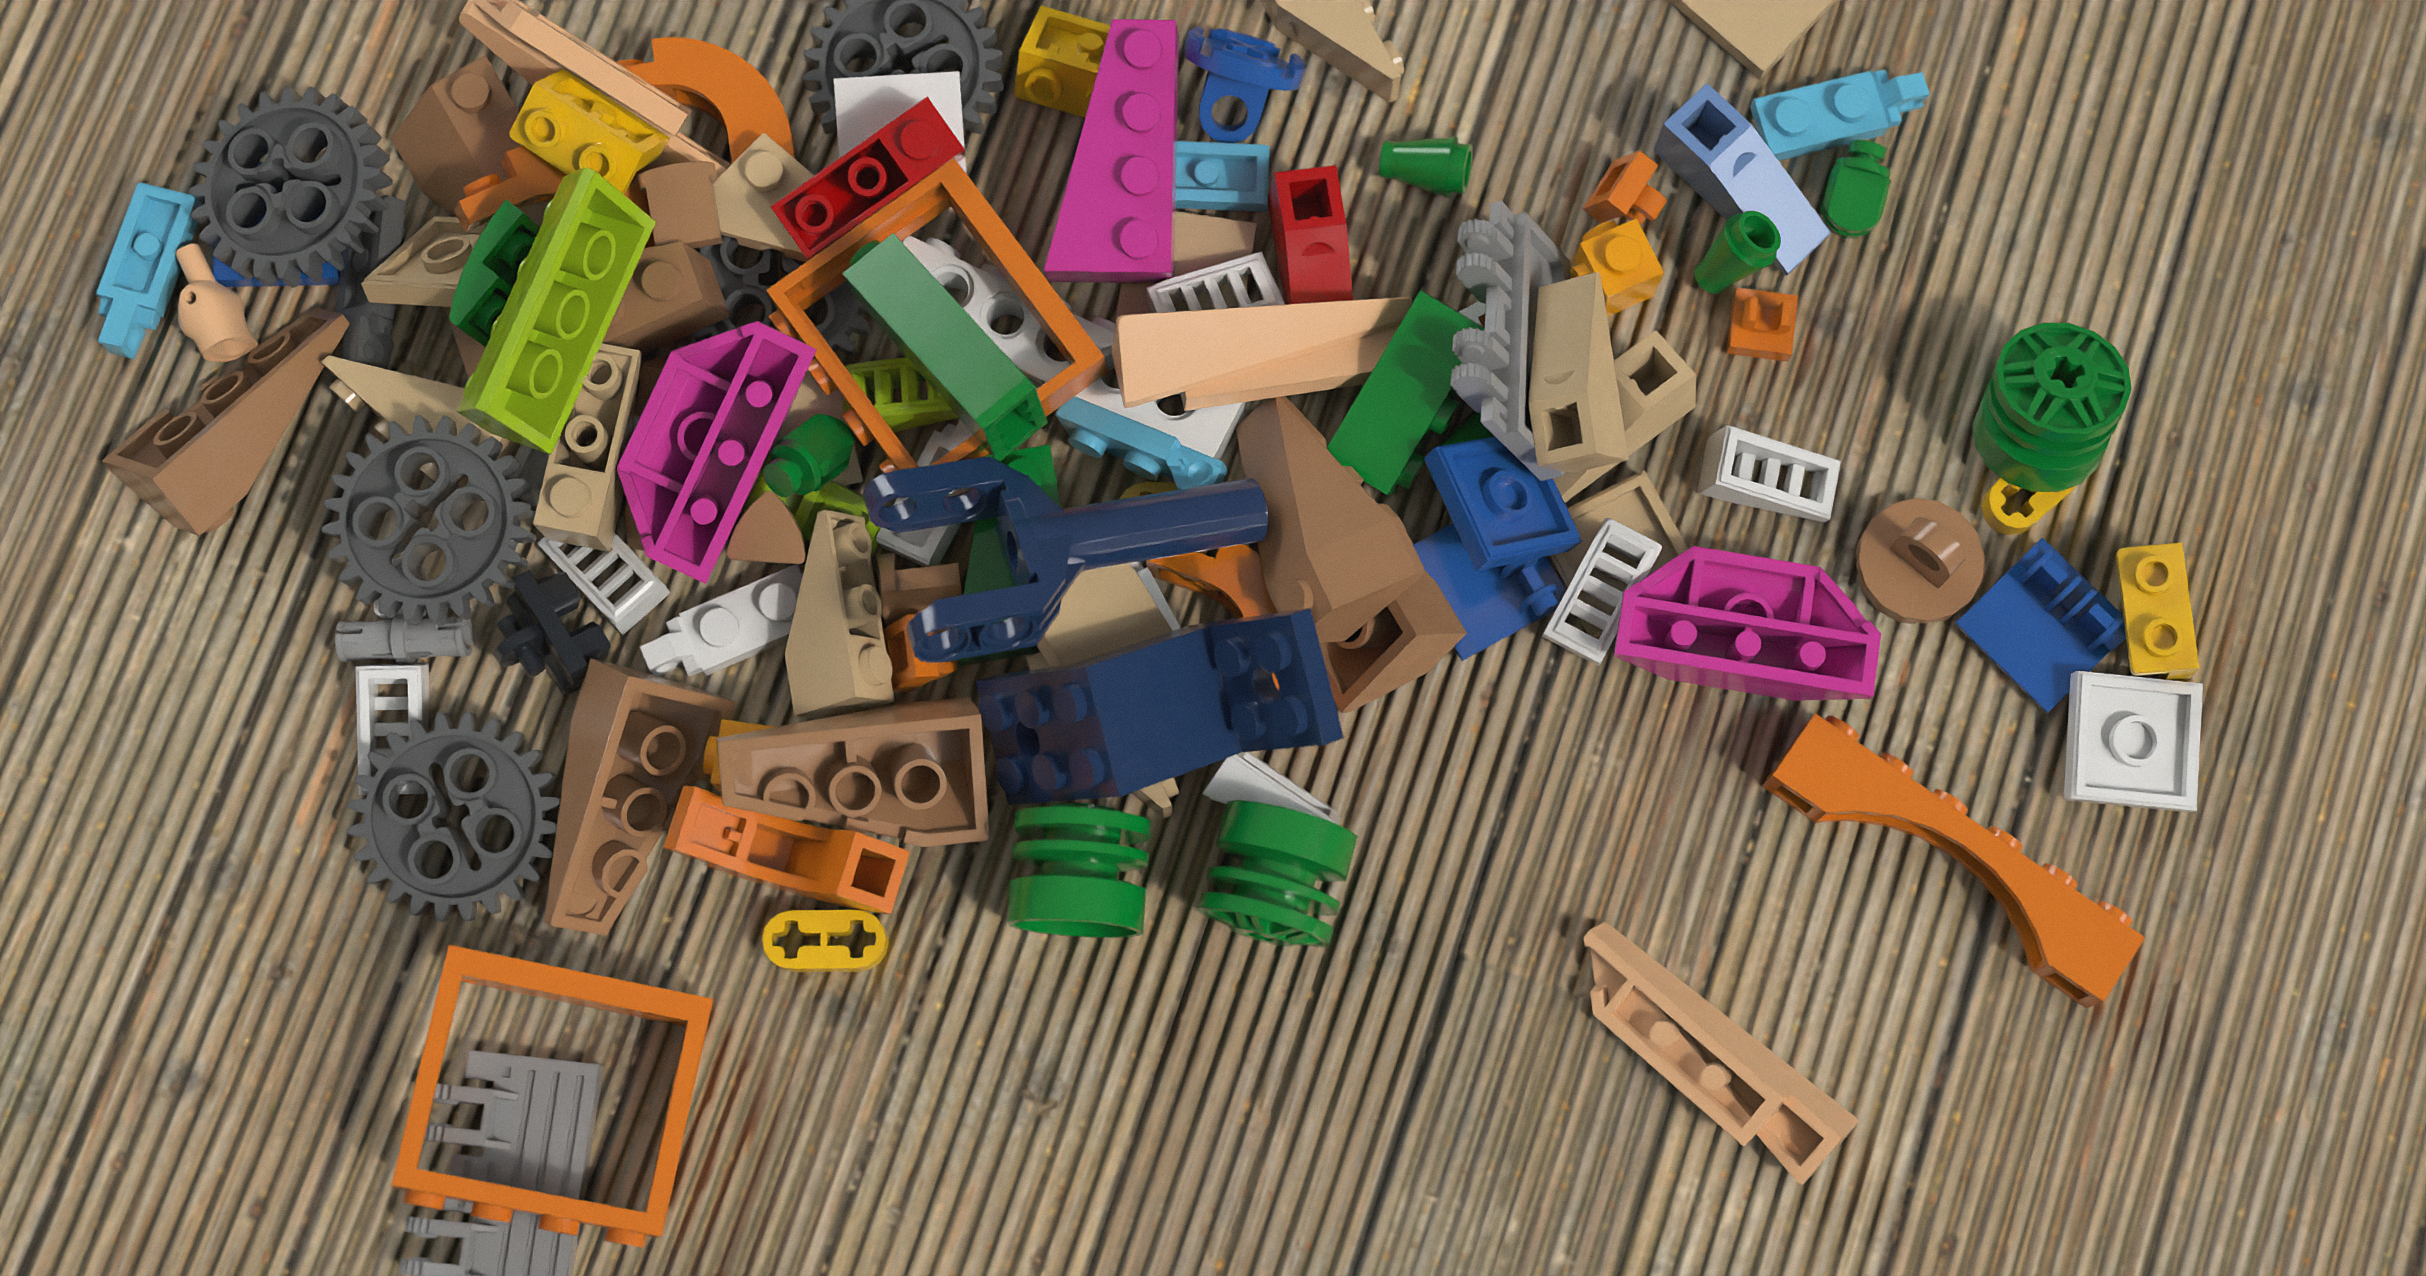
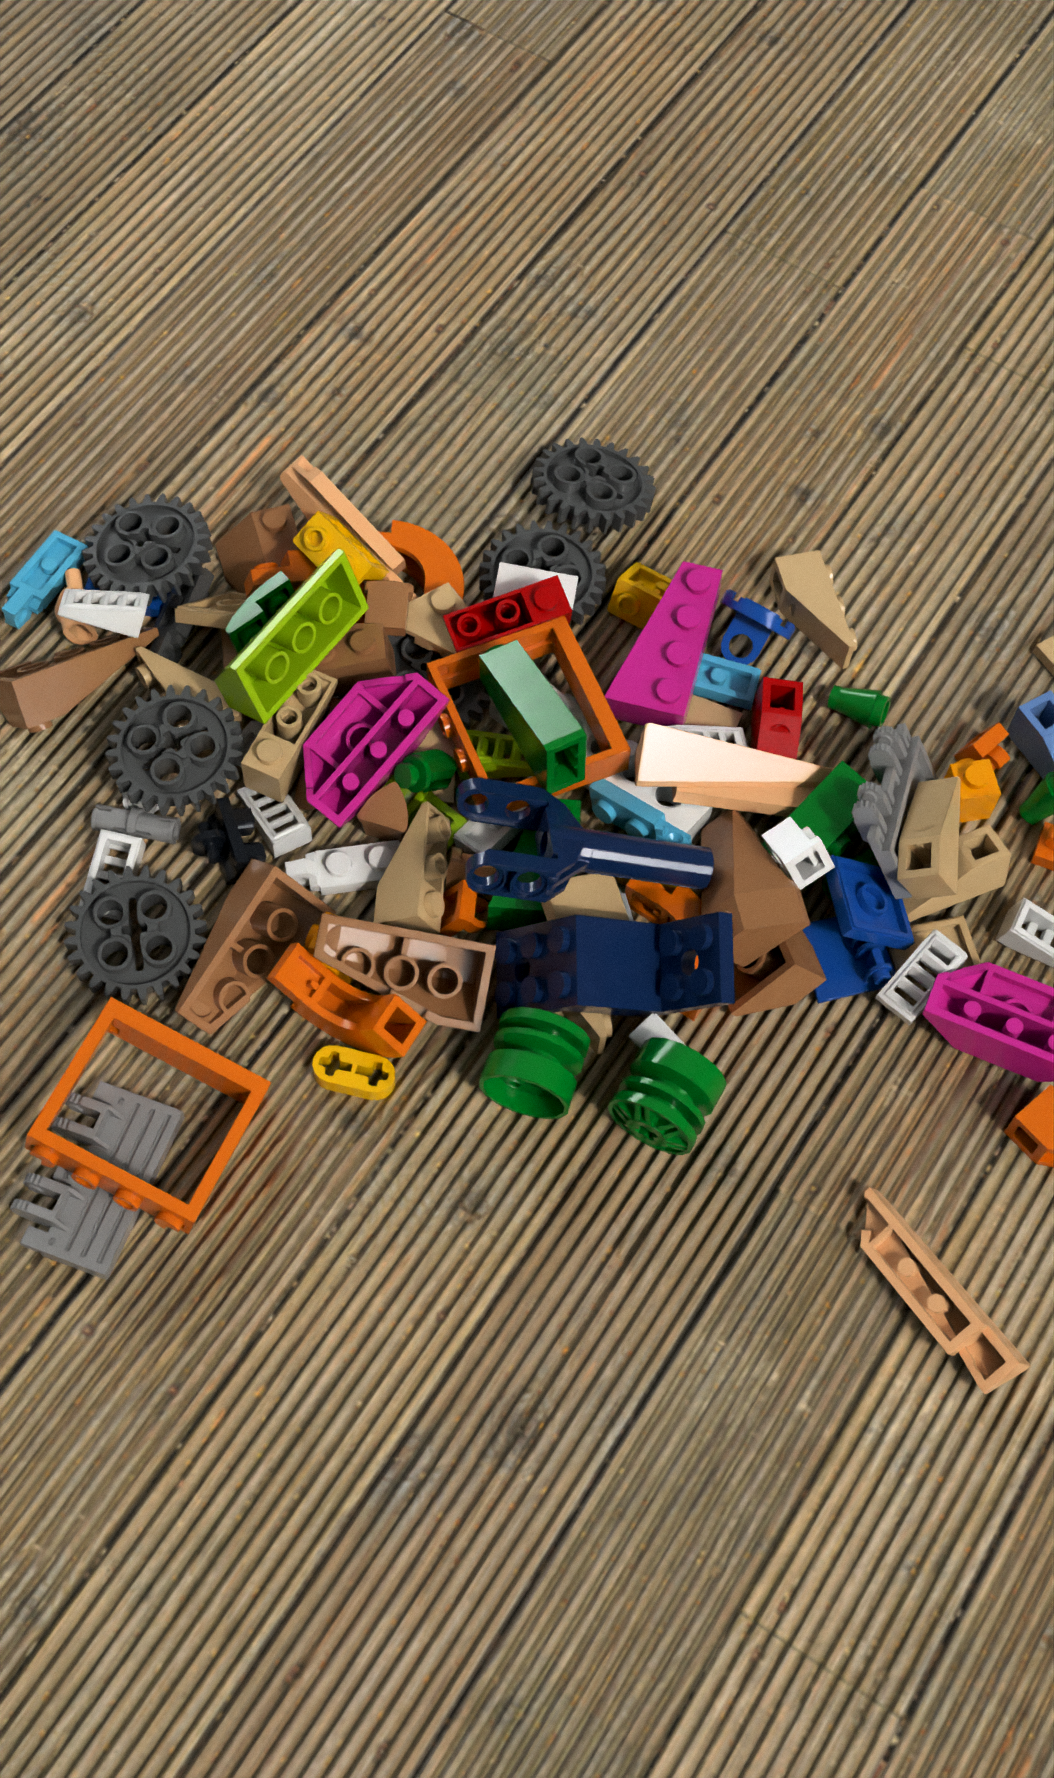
camera: 10 degrees right, 15 degrees down
none -> white slope [57,589,150,638]
none -> white brick [761,817,835,890]

